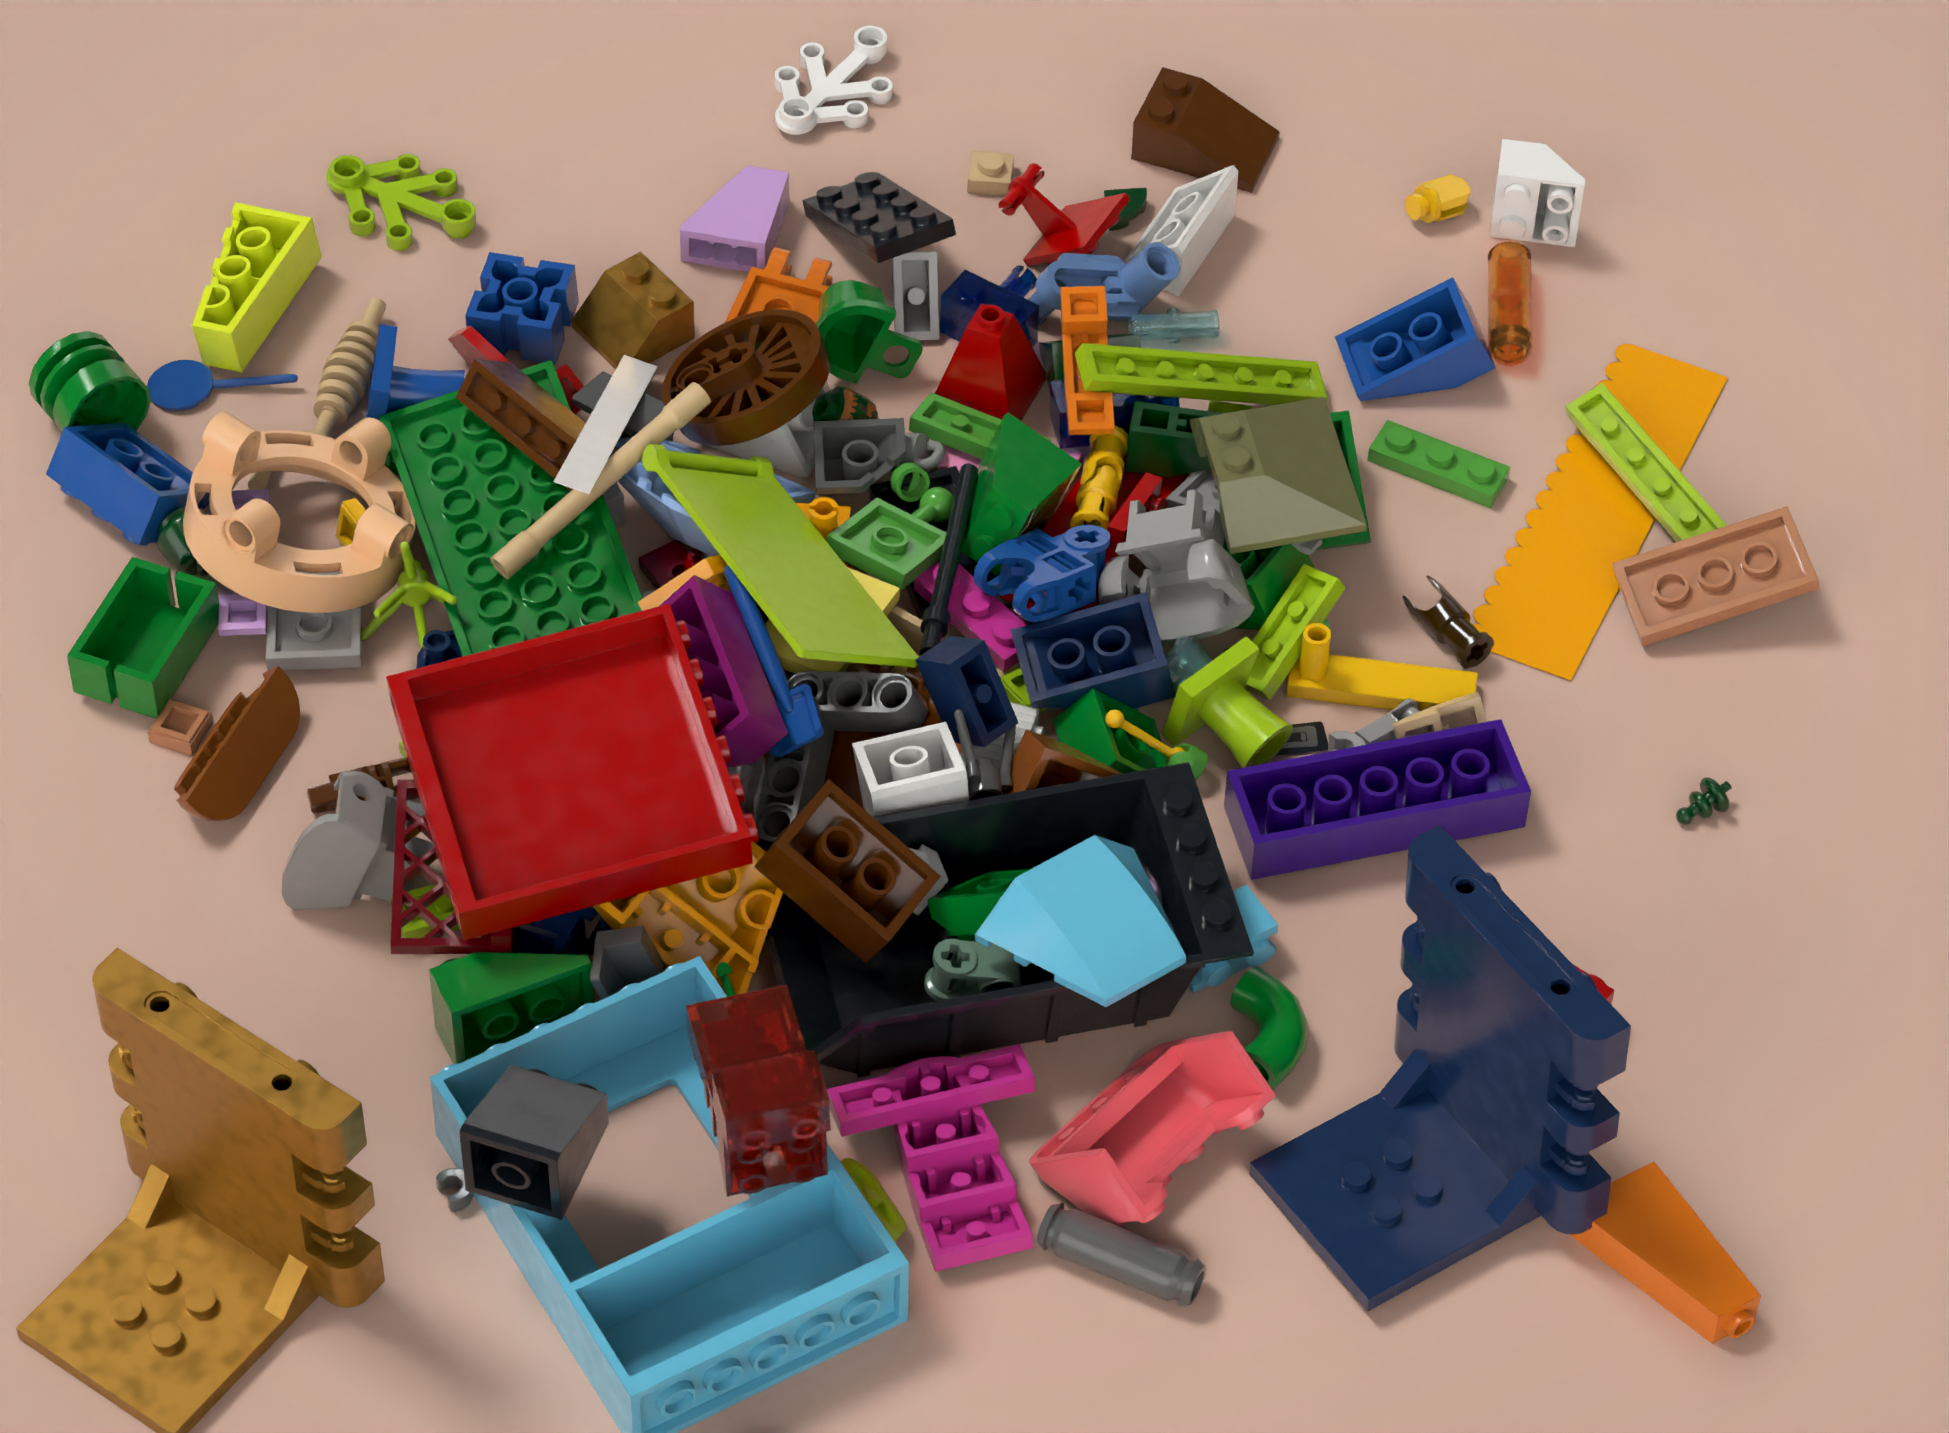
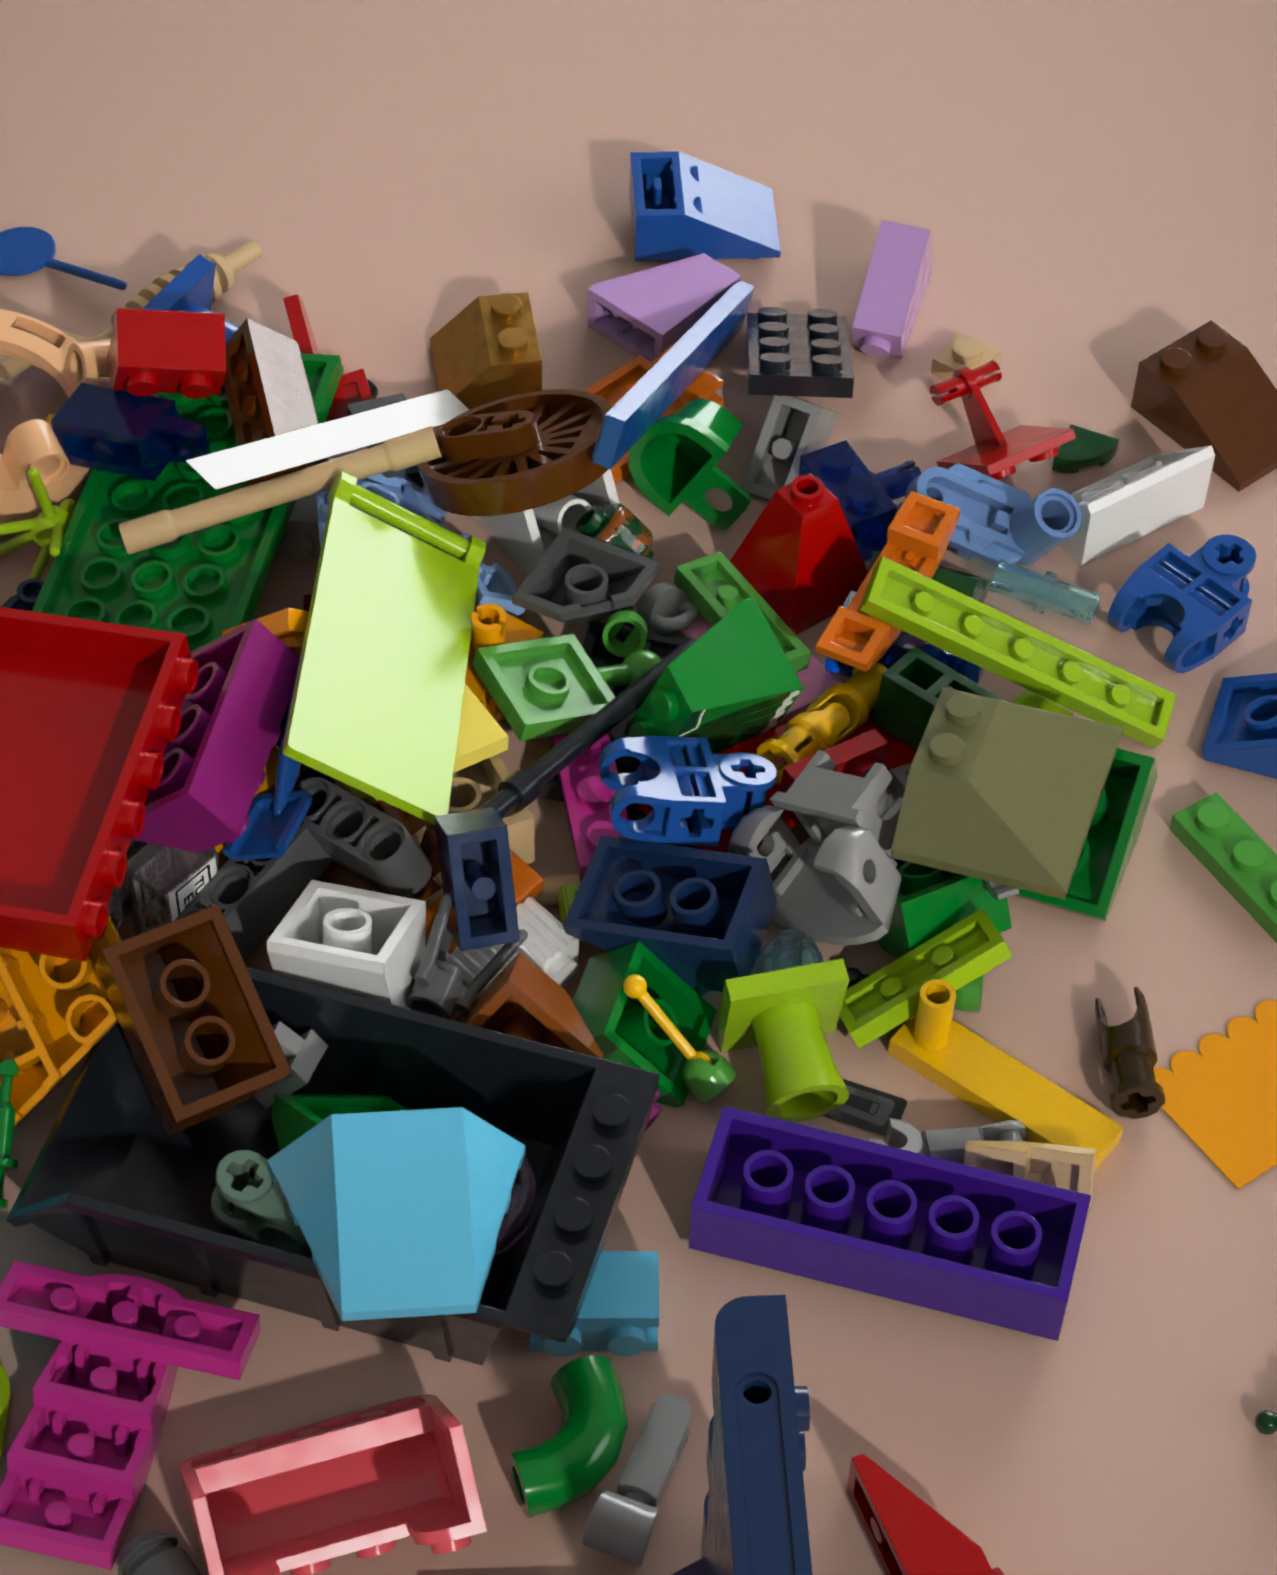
camera: 30 degrees right, 0 degrees up
neon yellow wedge [192,202,322,373] -> none
lime plant [326,154,476,251] -> none
blue brick [465,252,579,365] -> none
white plant [775,26,893,135] -> none
none -> clear blue hinge [51,383,210,481]
none -> red slope [107,308,226,399]
none -> light grey piece [583,1394,691,1566]
none -> blue tile [592,280,755,469]
none -> blue slope [629,151,781,262]
none -> lavender slope [852,220,931,358]
none -> blue piece [1107,534,1256,673]

